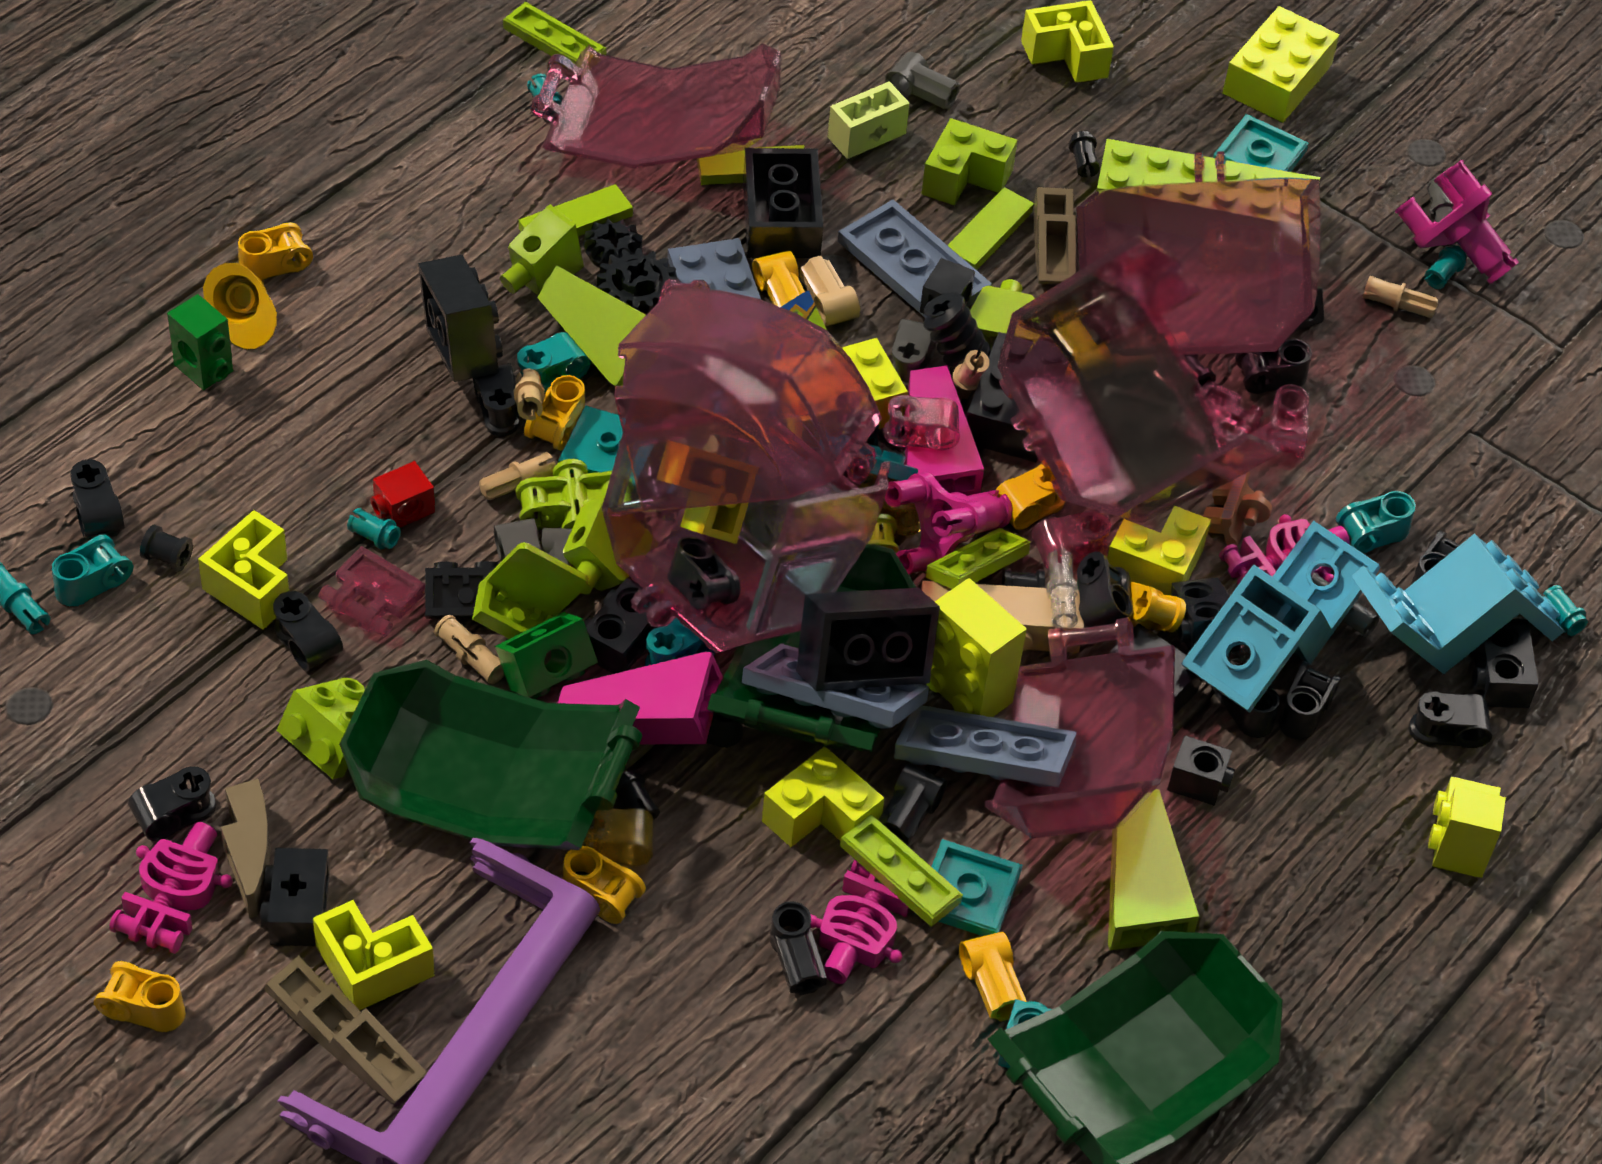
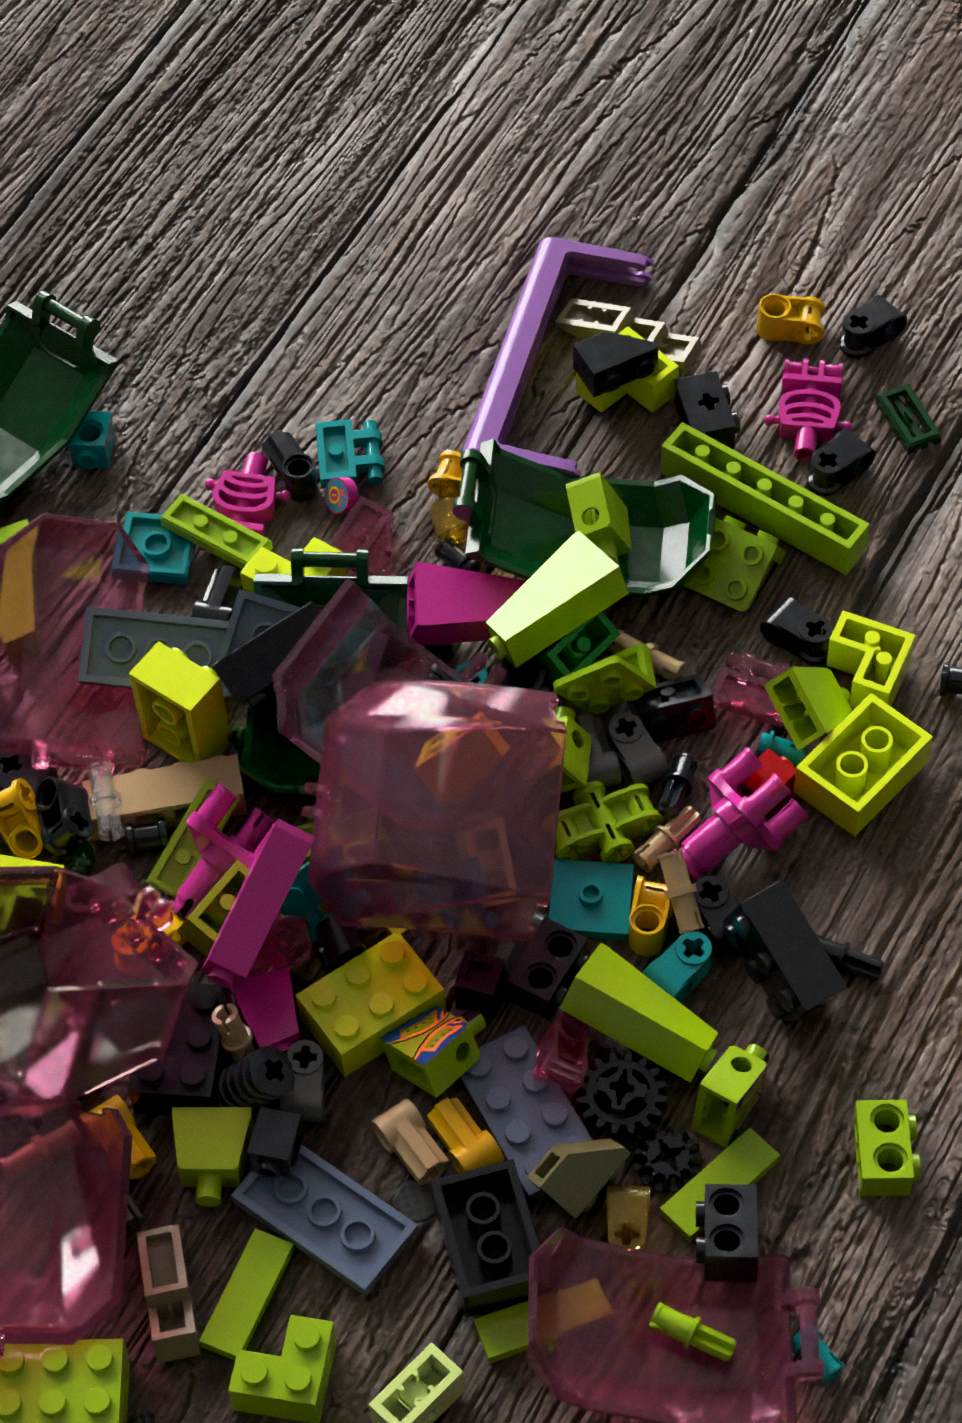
camera: 175 degrees right, 5 degrees up
dark tan slope [221,779,271,919] -> none
yellow piece [959,932,1027,1022] -> none
none -> lime brick [177,859,249,957]
none -> dark pink slope [201,819,315,989]
none -> teal plate [315,419,385,489]
none -> tile [325,477,359,514]
none -> clear pink wing [329,495,393,576]
none -> slope [486,531,629,668]
none -> olive slope [526,1138,631,1219]
none -> lime torso [566,472,631,564]
none -> black slope [573,331,658,397]
none -> clear yellow piece [606,1185,650,1271]
none -> lime axle [648,1302,737,1361]
none -> black axle [658,753,698,818]
none -> lime brick [661,422,870,575]
none -> dark pink wheel [673,747,809,881]
none -> black brick [695,1184,759,1283]
none -> lime torso [764,666,852,751]
none -> neon yellow brick [793,693,933,837]
none -> black axle [816,934,885,982]
none -> black piece [840,295,907,358]
none -> lime brick [853,1100,921,1197]
none -> dark green tile [875,383,942,454]

